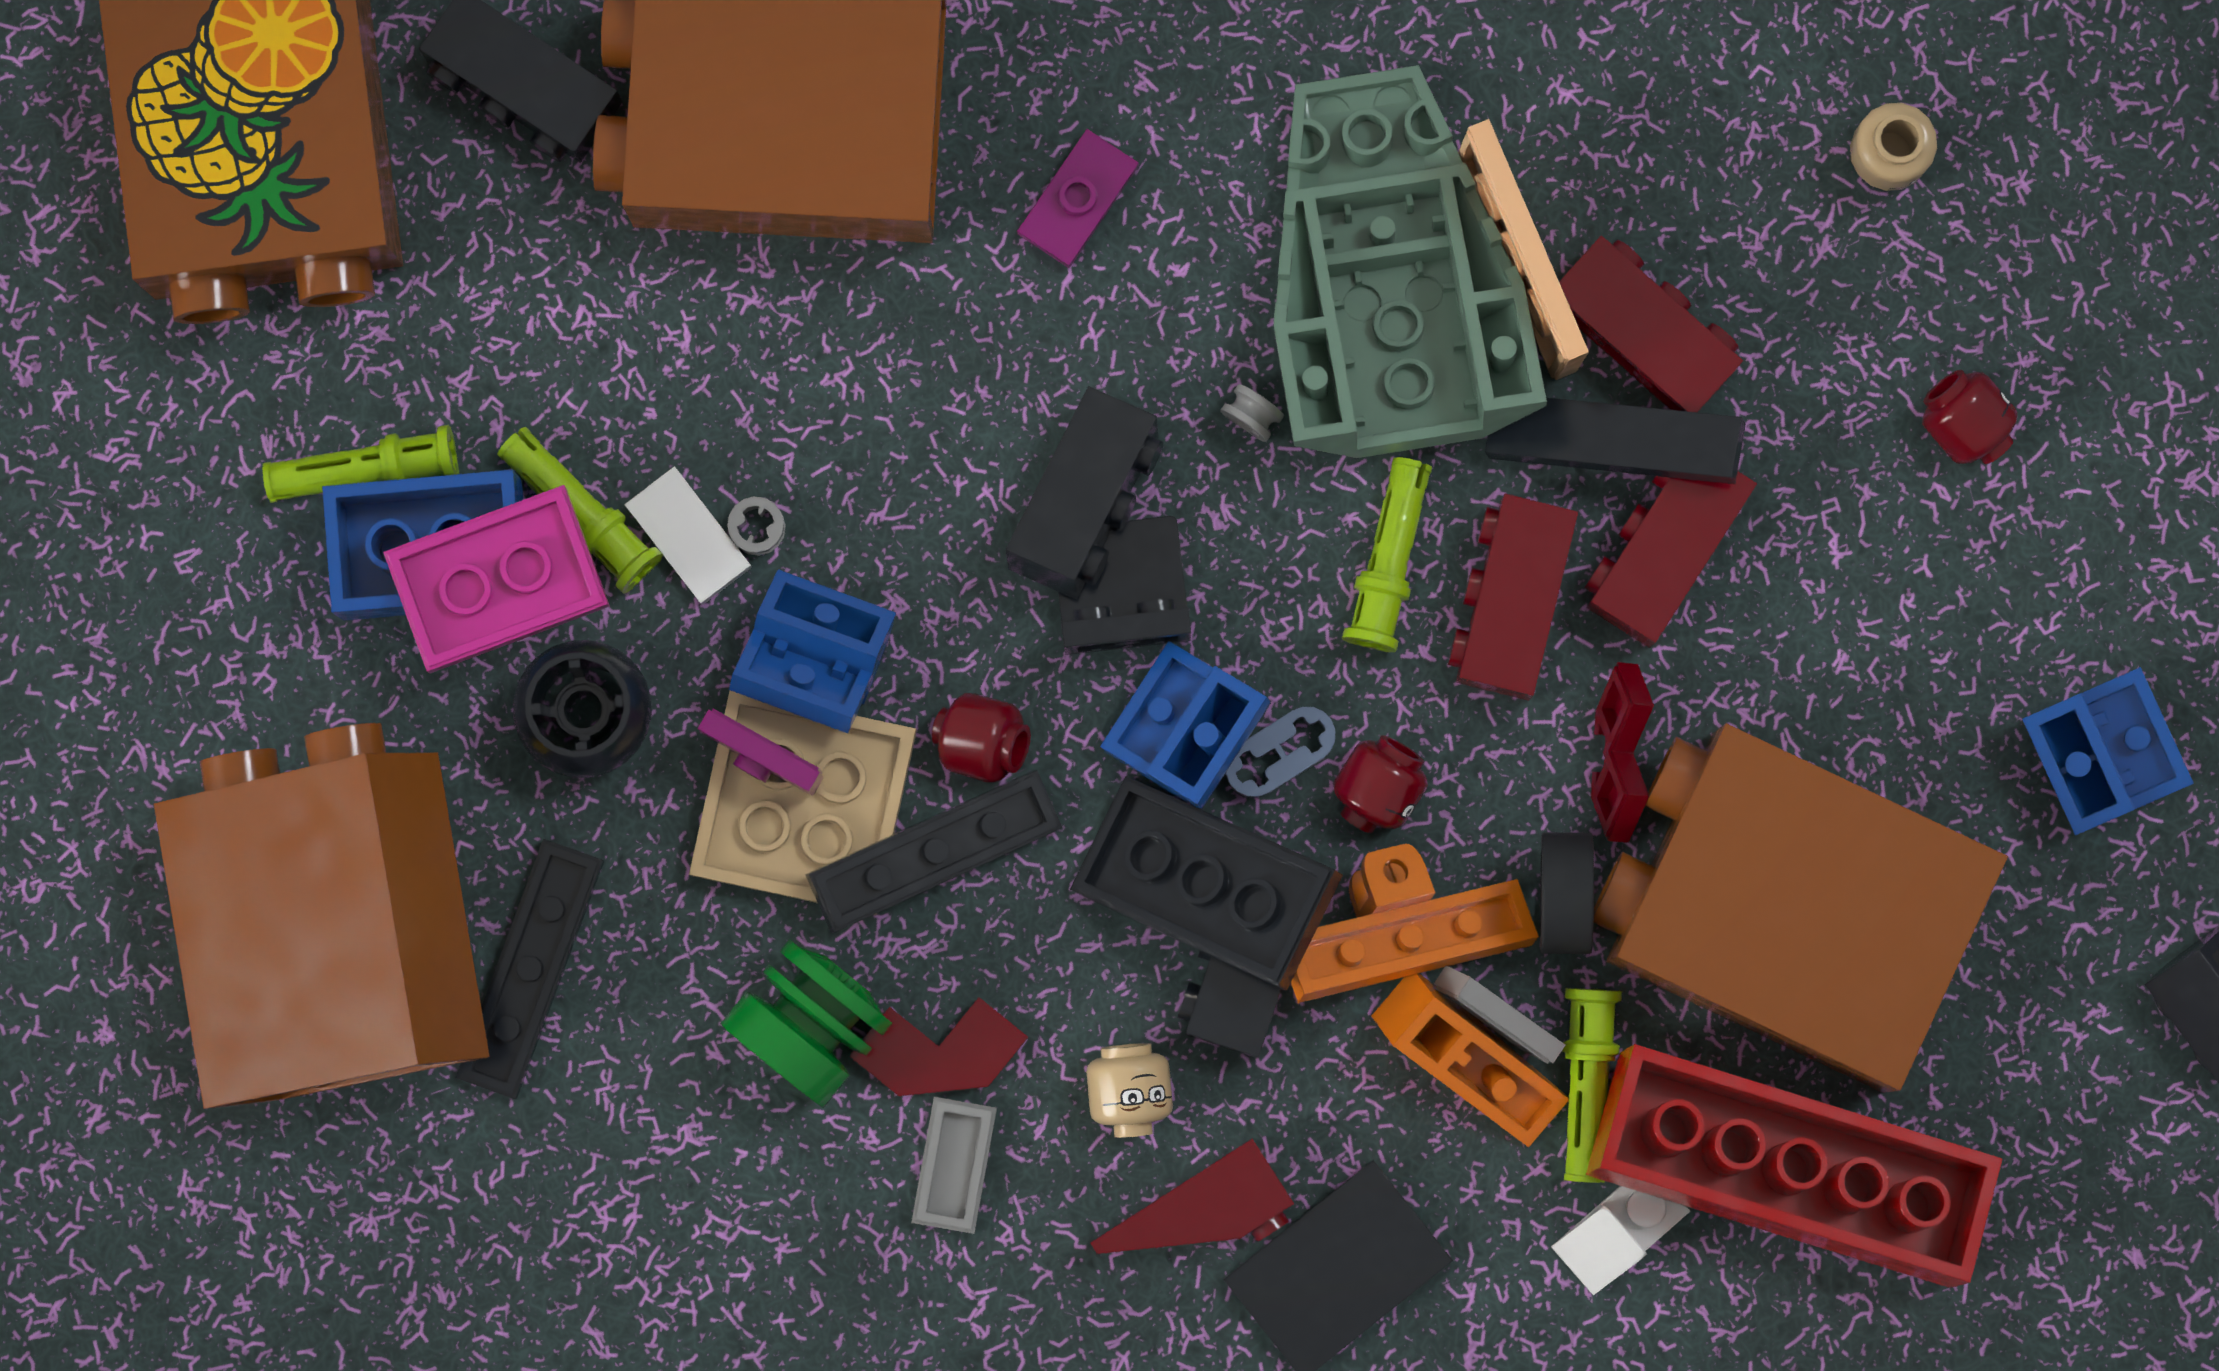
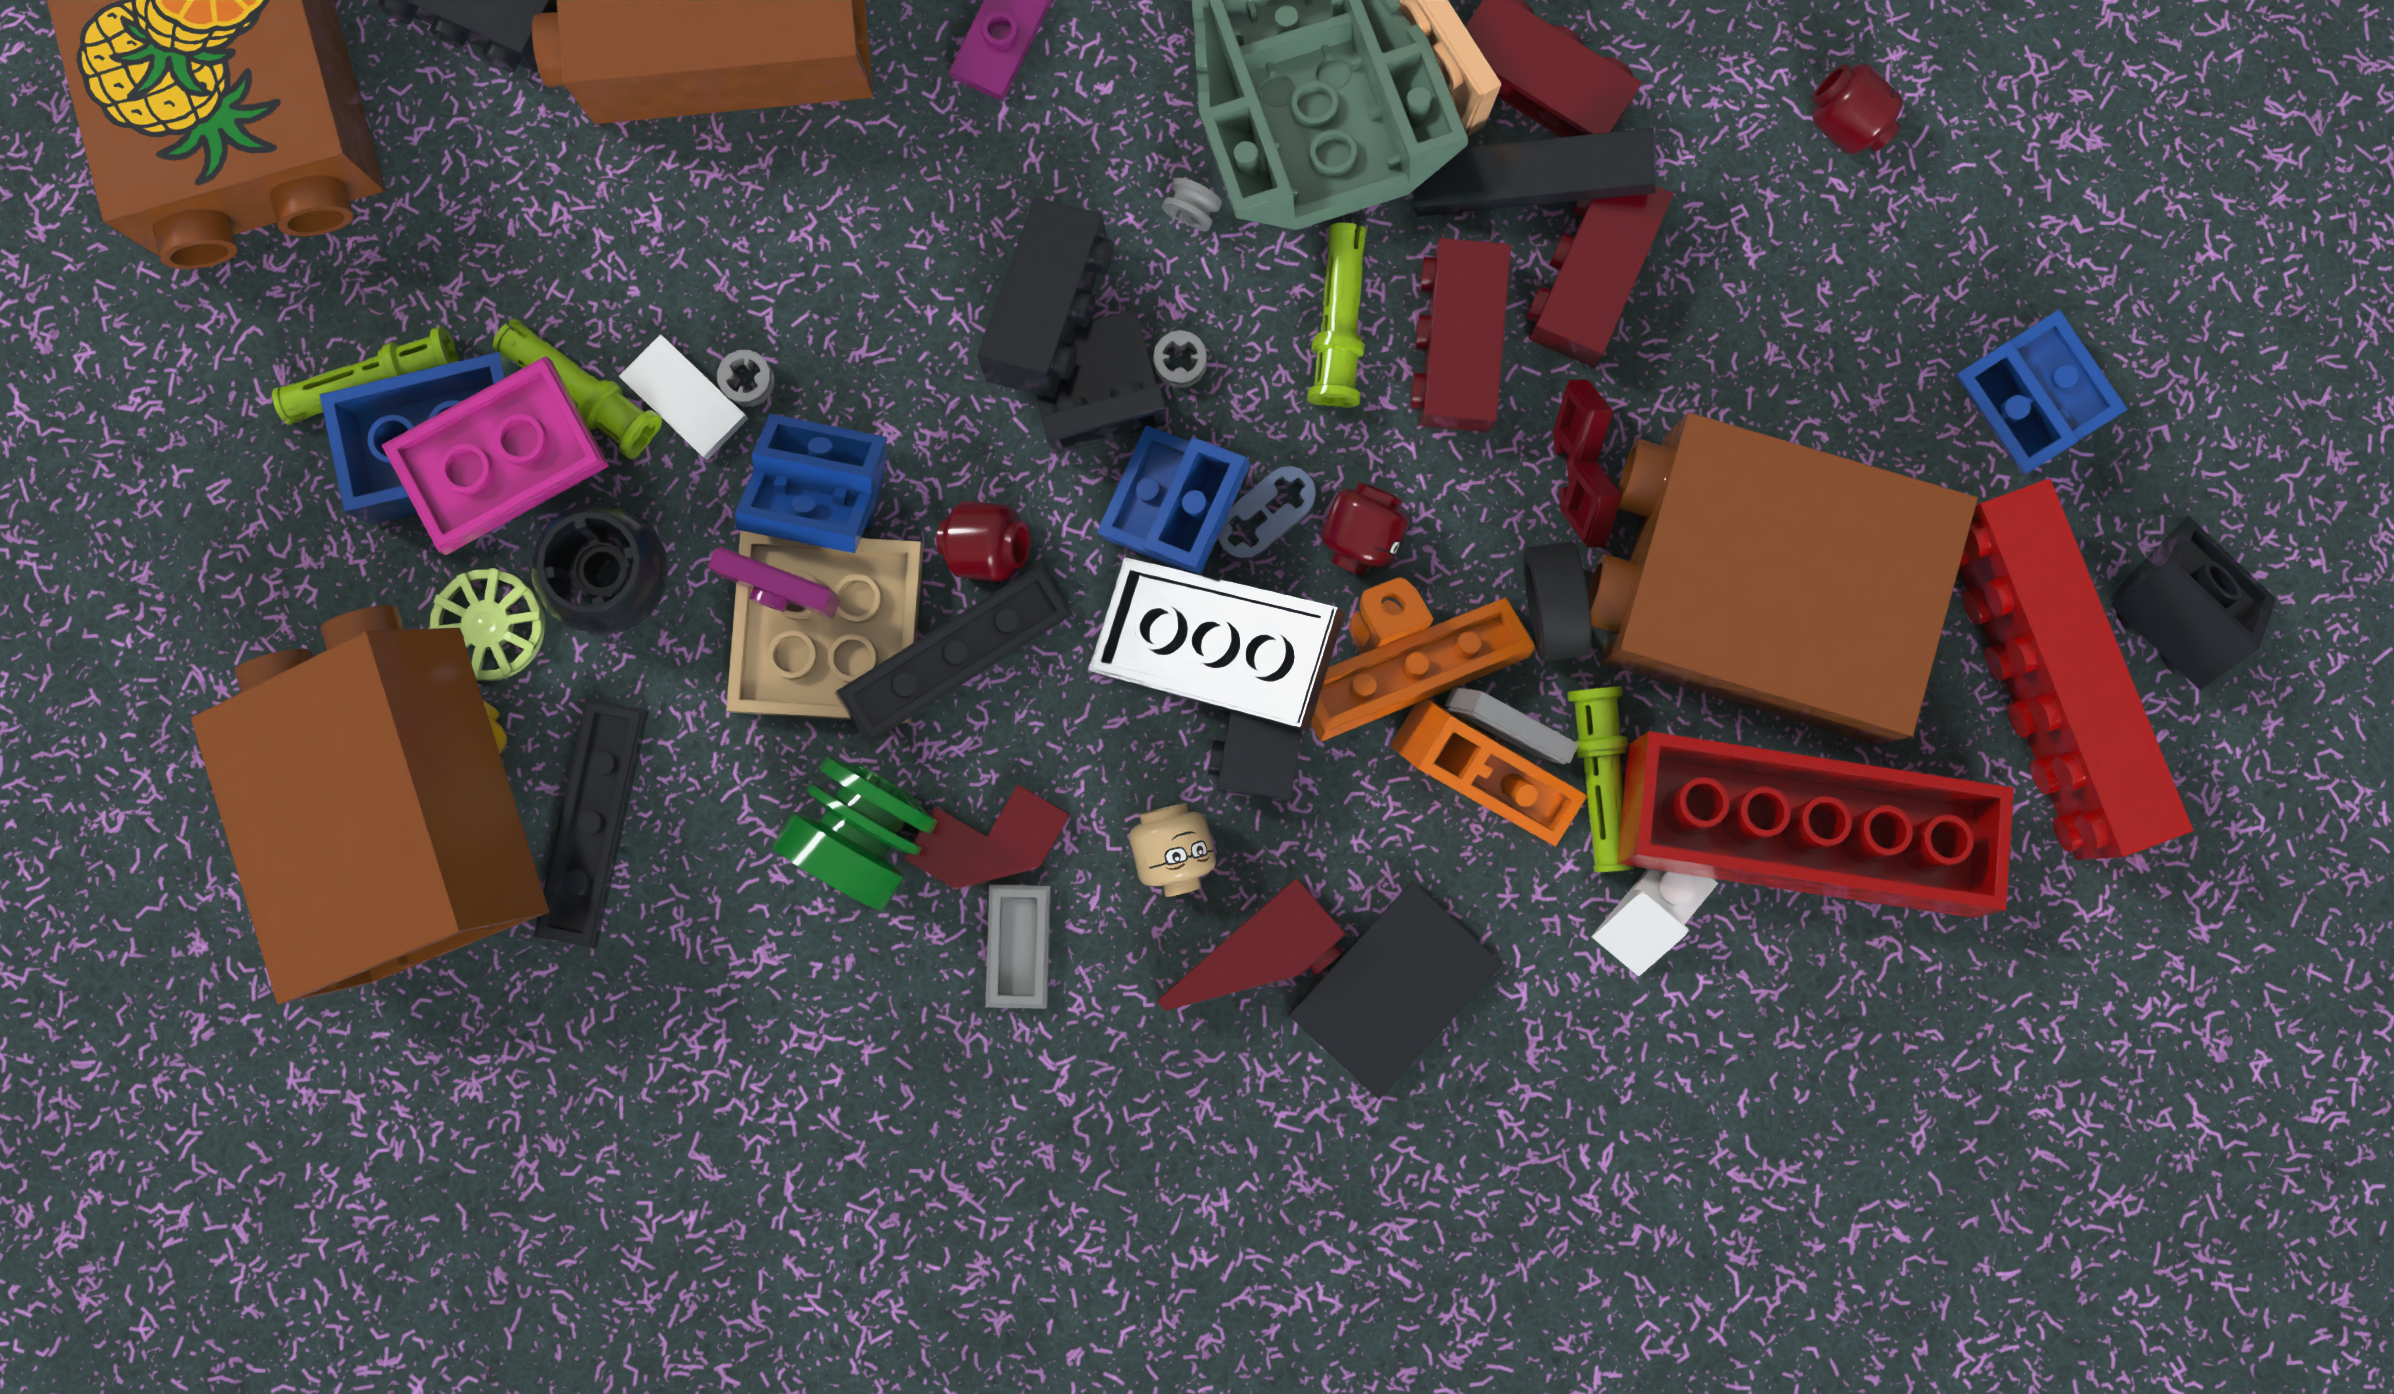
camera: 10 degrees left, 0 degrees up
none -> yellowish green wheel [428,568,545,681]
none -> light grey bush [1153,330,1207,388]
none -> red brick [1959,478,2194,860]

